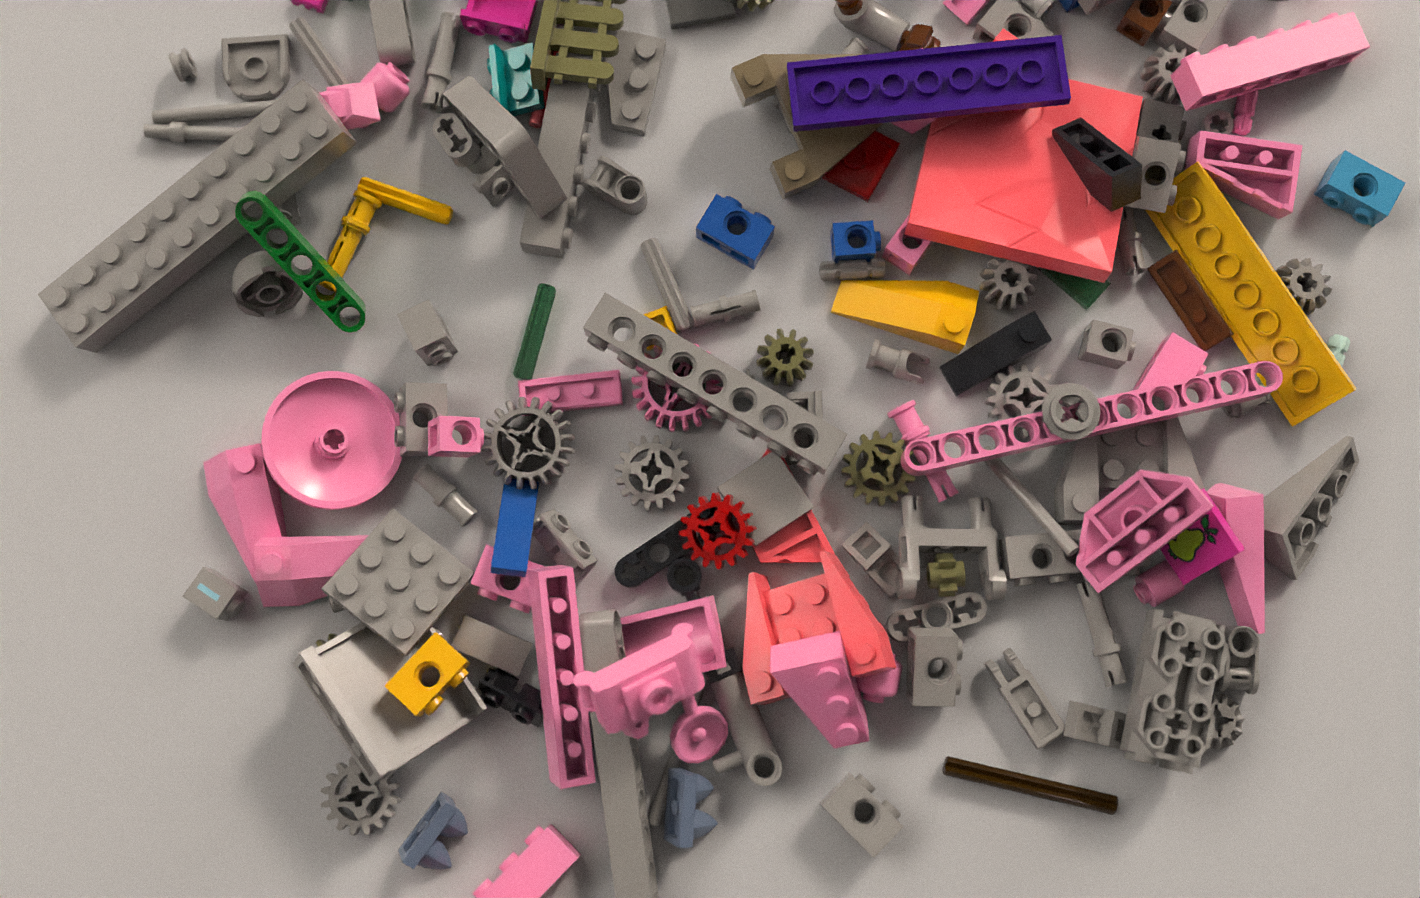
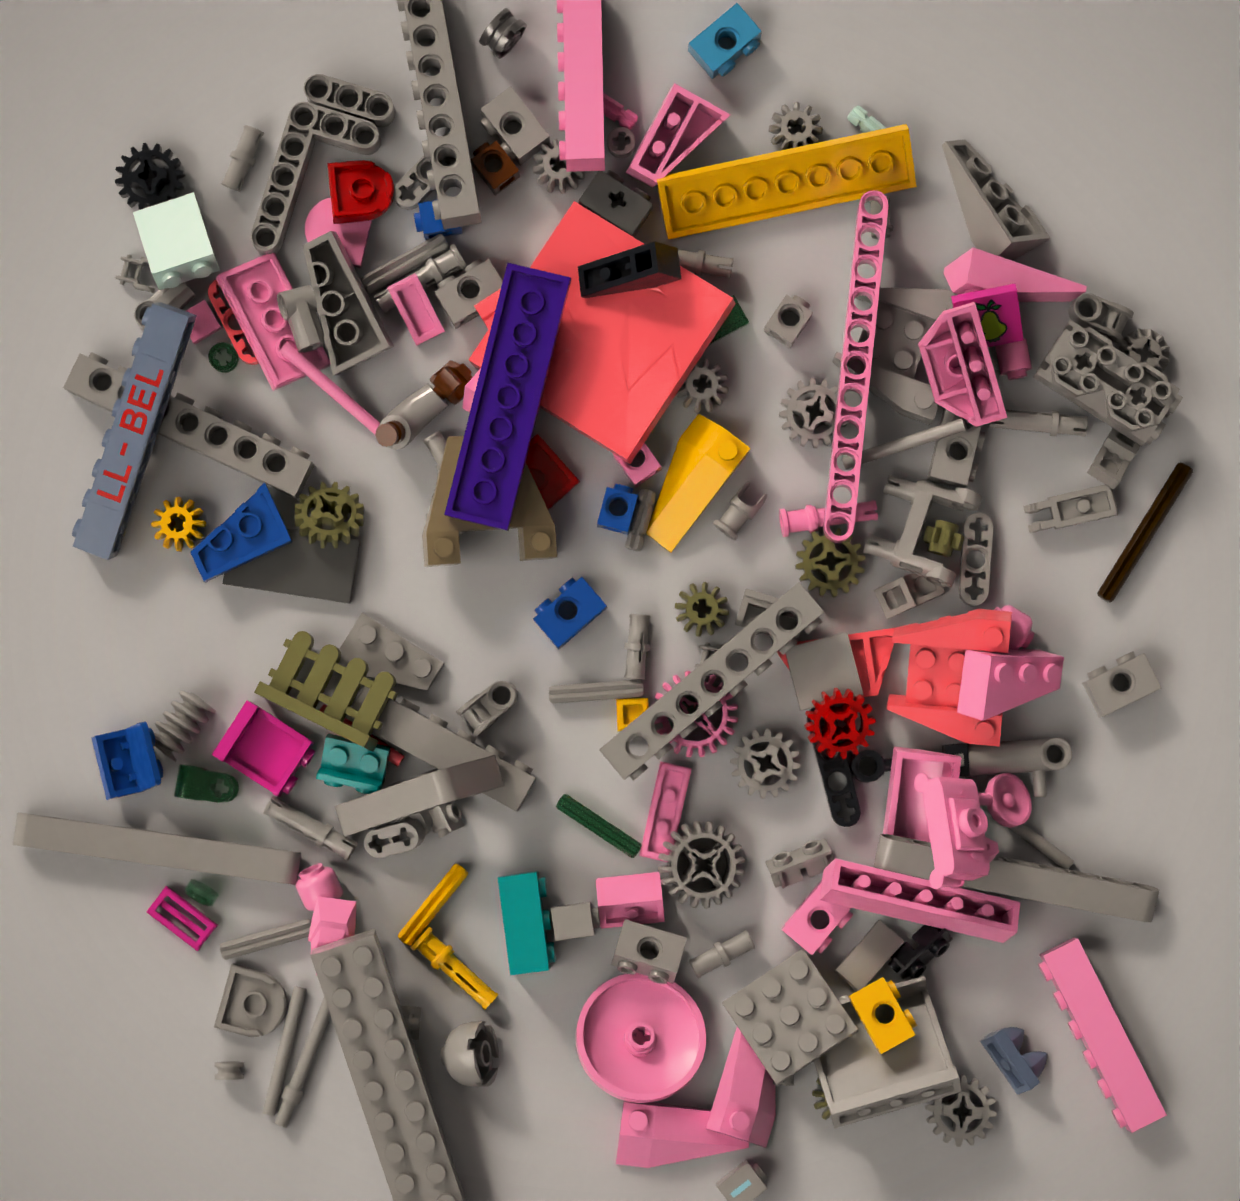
camera: 70 degrees left, 5 degrees up
green beam [235,191,366,333] -> none
bright pink brick [428,415,484,458] -> none
blue tile [490,479,539,577] -> none
sand blue tile [664,768,718,848] -> none
light grey brick [906,628,963,706] -> none
black slope [939,311,1052,396] -> none
light grey gear [1041,383,1100,440] -> none
light grey brick [1126,136,1186,213] -> none
bright pink slope [1132,332,1208,391] -> none
reddish brown tile [1147,250,1234,352] -> none
none -> teal brick [498,871,556,976]
none -> bright pink panel [596,872,665,929]

